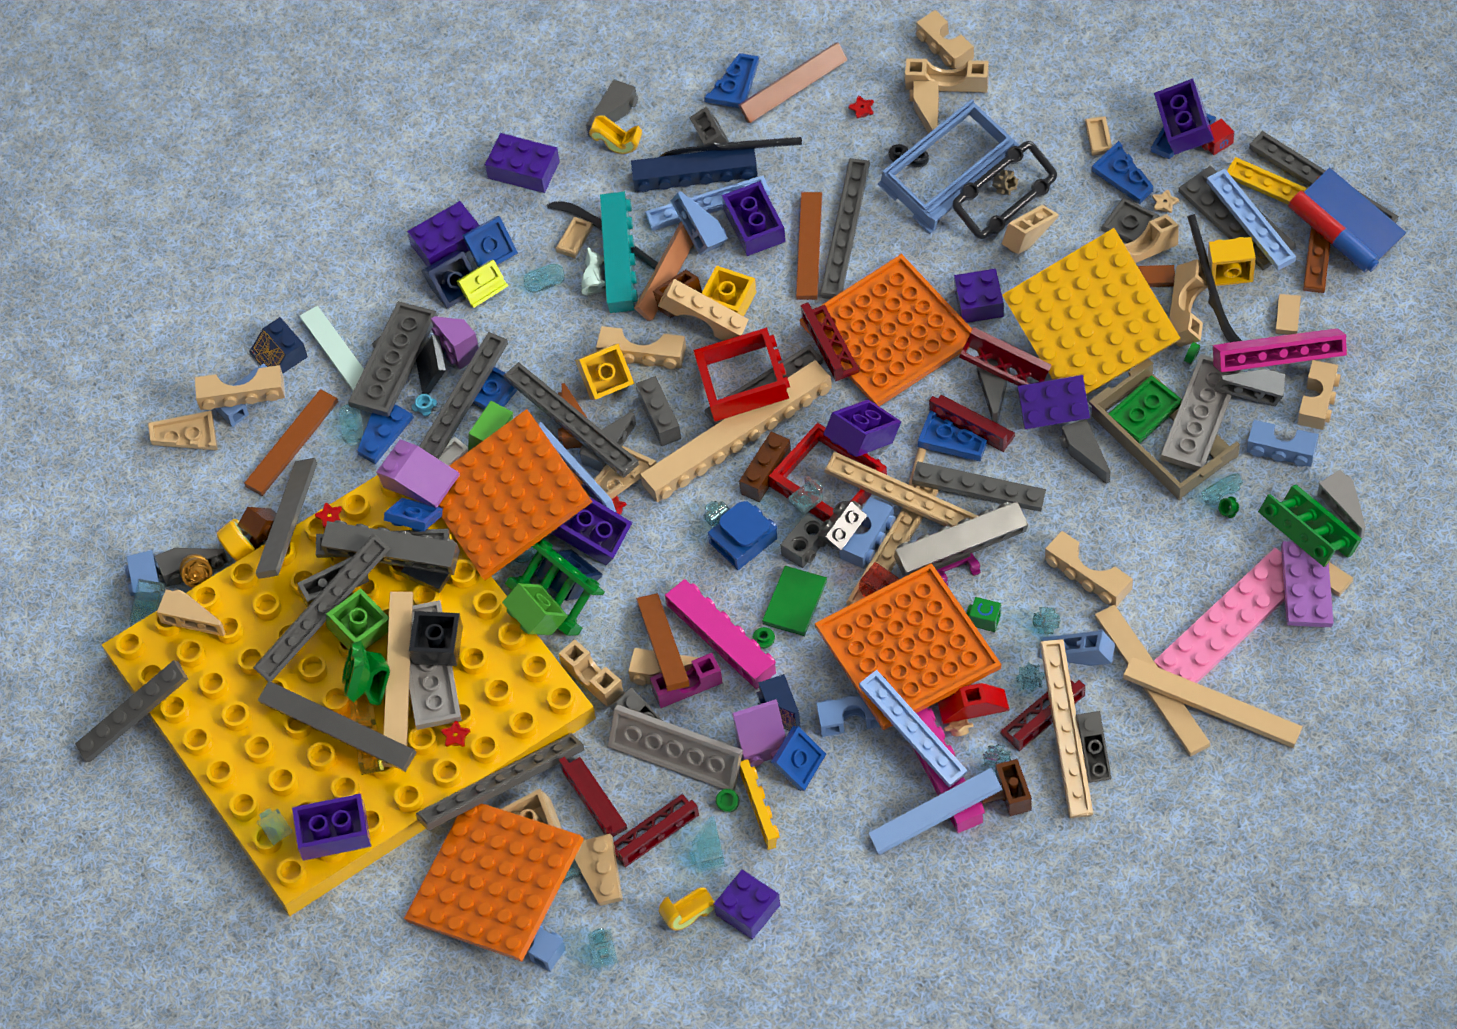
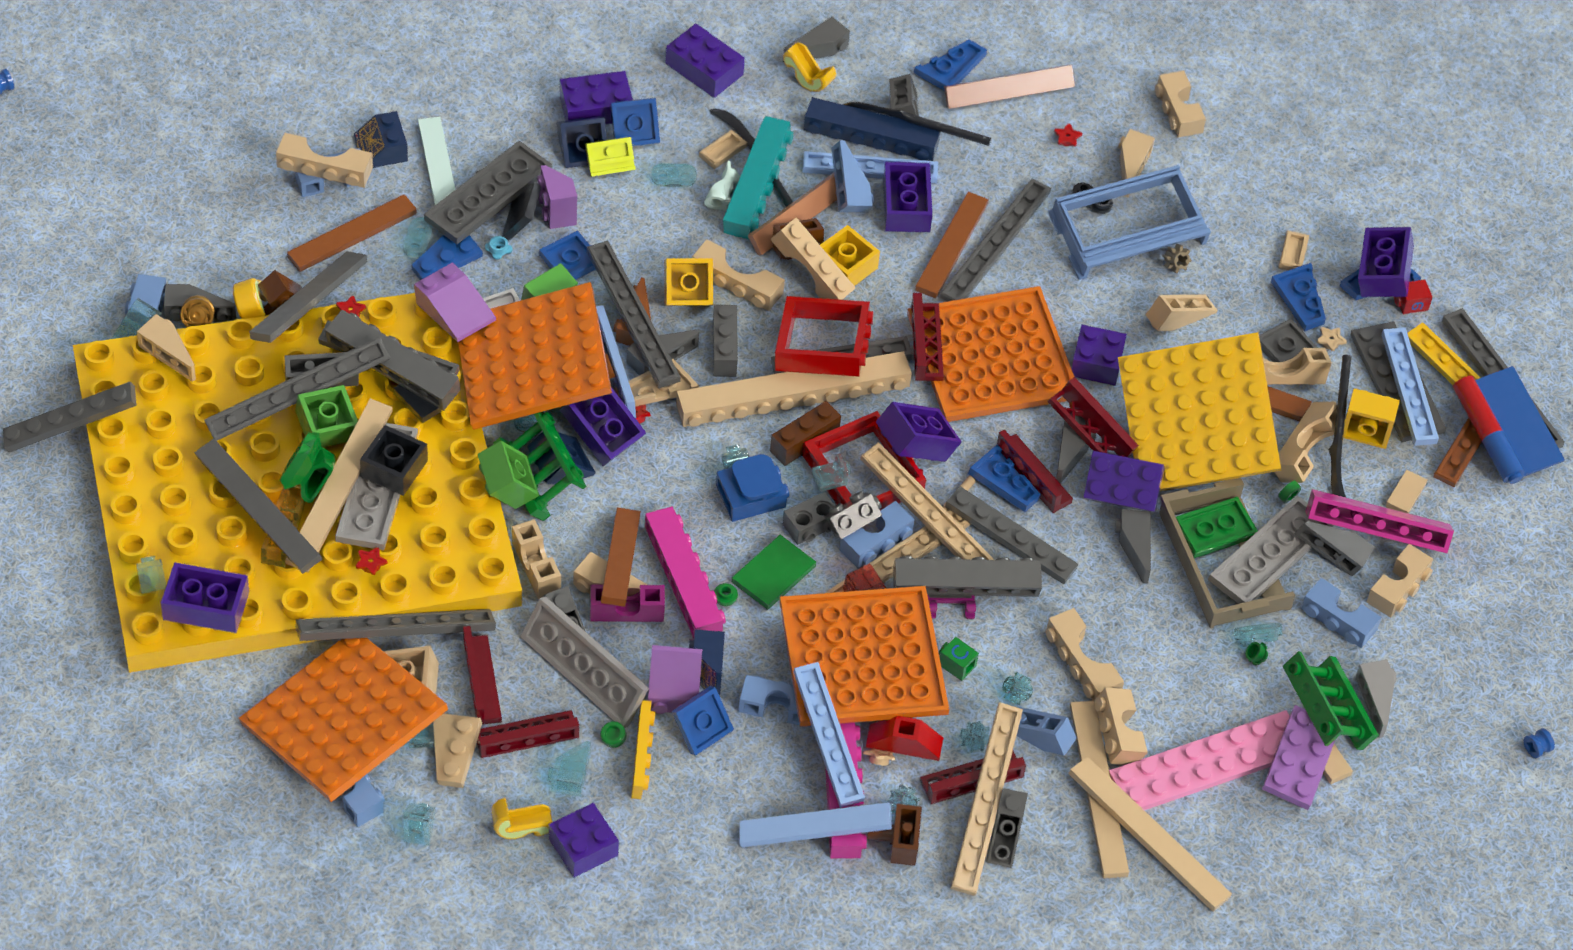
camera: 10 degrees right, 5 degrees down
tan wing [148,411,218,450] -> none
blue plate [384,498,443,532] -> none
dark grey plate [419,332,508,459] -> none
tan arch [905,58,989,93] -> none
black bar [952,141,1057,239] -> none
none -> tan arch [1094,687,1148,765]

